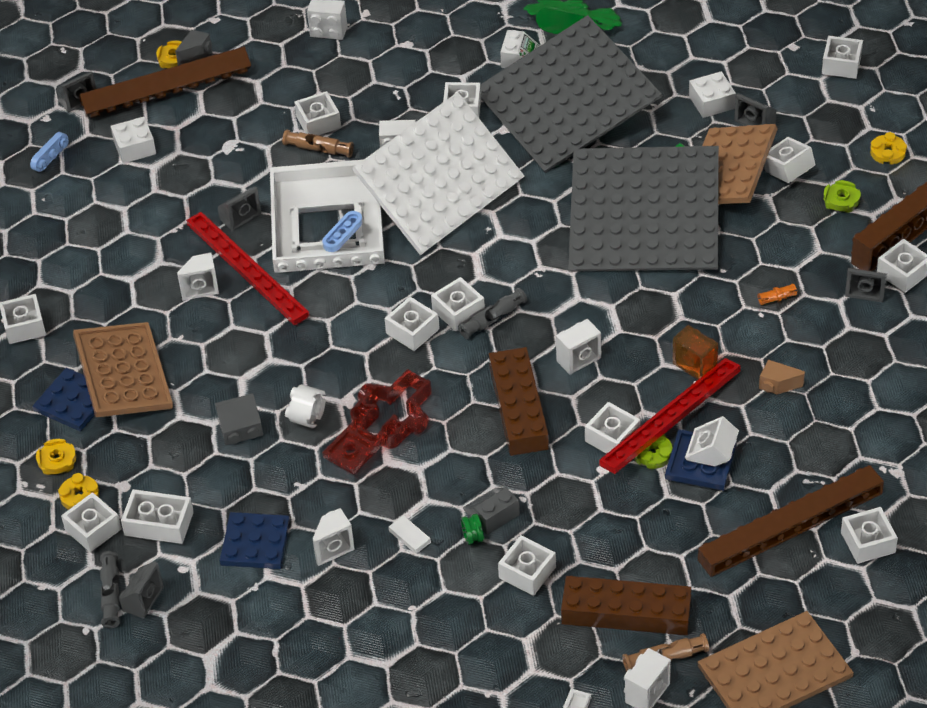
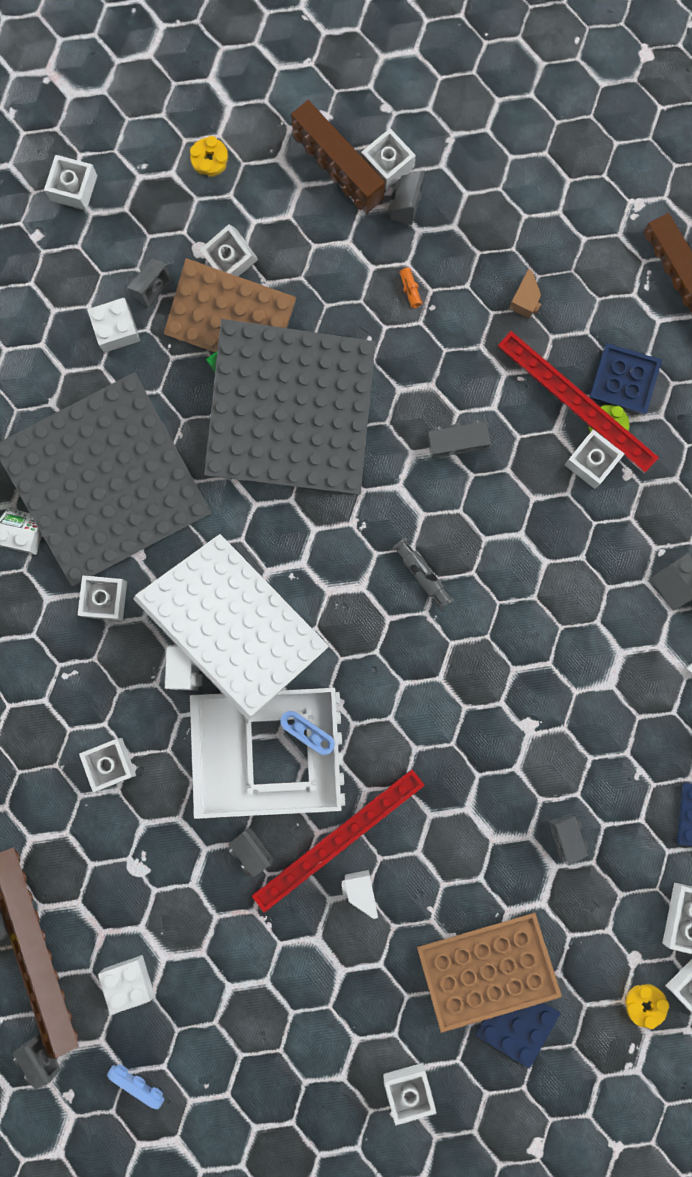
camera: 90 degrees left, 35 degrees up
yellow plate [36,439,76,475] -> none
medium nougat piece [282,130,354,158] -> none
white brick [285,384,326,428] -> none
clear red piece [322,369,432,475] -> none
white brick [385,297,439,351] -> none
white brick [431,277,485,331] -> none
reddish brown brick [489,347,549,456] -> none
white brick [556,319,601,375] -> none
clear orange brick [673,325,718,379] -> none
white slope [685,416,739,466] -> none
lime plate [823,180,861,213] -> none
none -> dark grey brick [427,420,491,459]

